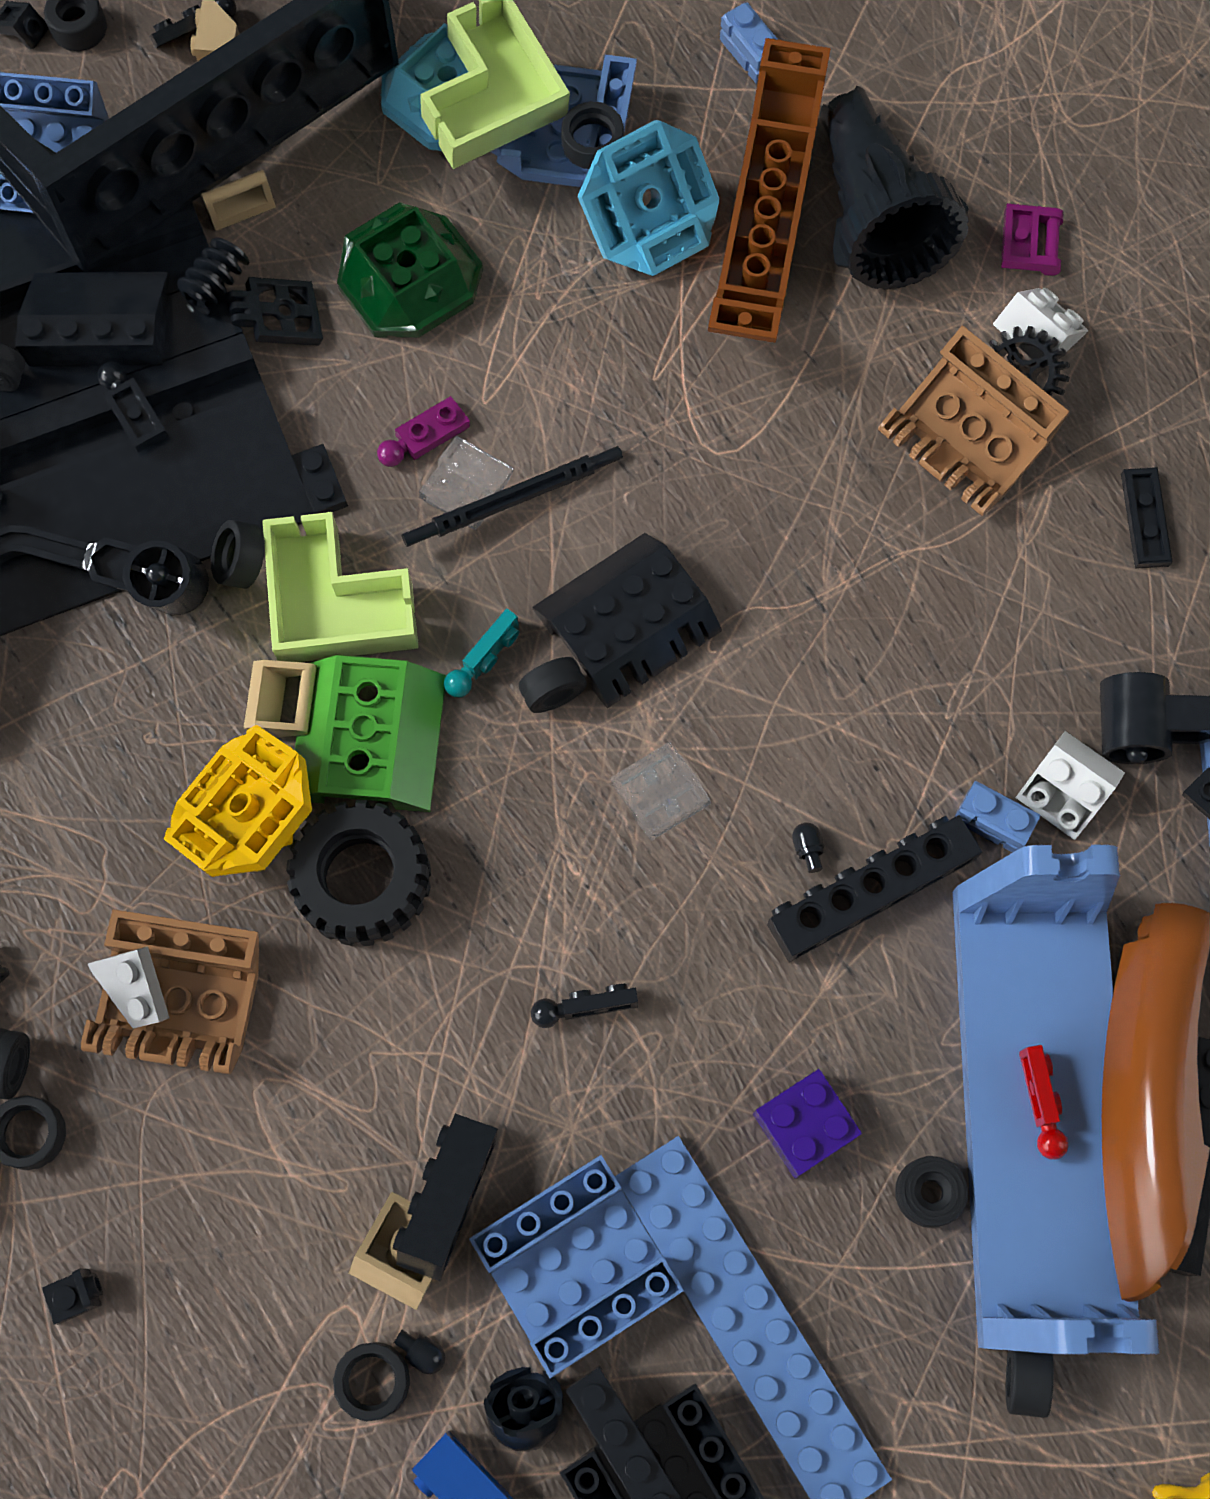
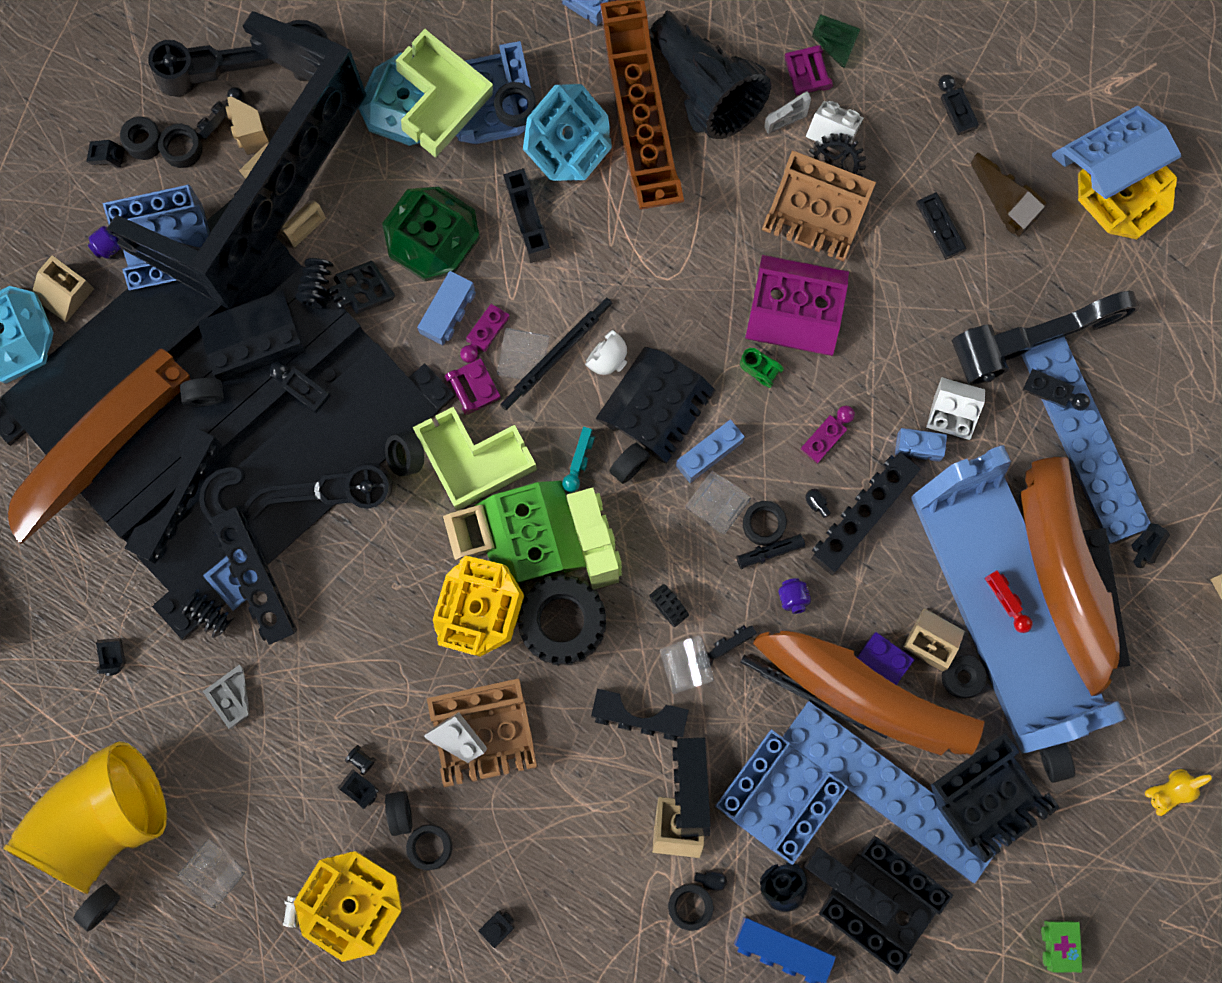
camera: 20 degrees left, 5 degrees up
none -> black tyre [158,124,203,168]
none -> medium blue brick [417,271,476,345]
none -> magenta plate [445,358,501,415]
none -> black arch [503,168,551,263]
none -> yellowish green piece [566,488,622,590]
none -> white cylinder [585,330,627,375]
none -> black arch [591,689,689,742]
none -> black tyre [649,584,689,627]
none -> clear slope [660,636,715,694]
none -> medium blue brick [676,419,745,483]
none -> black pin [736,534,805,570]
none -> green piece [740,348,784,388]
none -> black axle [740,655,888,739]
none -> black tyre [742,501,787,546]
none -> magenta slope [745,255,849,356]
none -> dark orange slope [753,631,985,755]
none -> light grey wing [764,91,811,134]
none -> dark purple head [778,578,811,614]
none -> magenta plate [800,405,855,464]
none -> clear green wing [812,14,860,68]
none -> tan slope [902,608,965,672]
none -> black slope [931,733,1059,863]

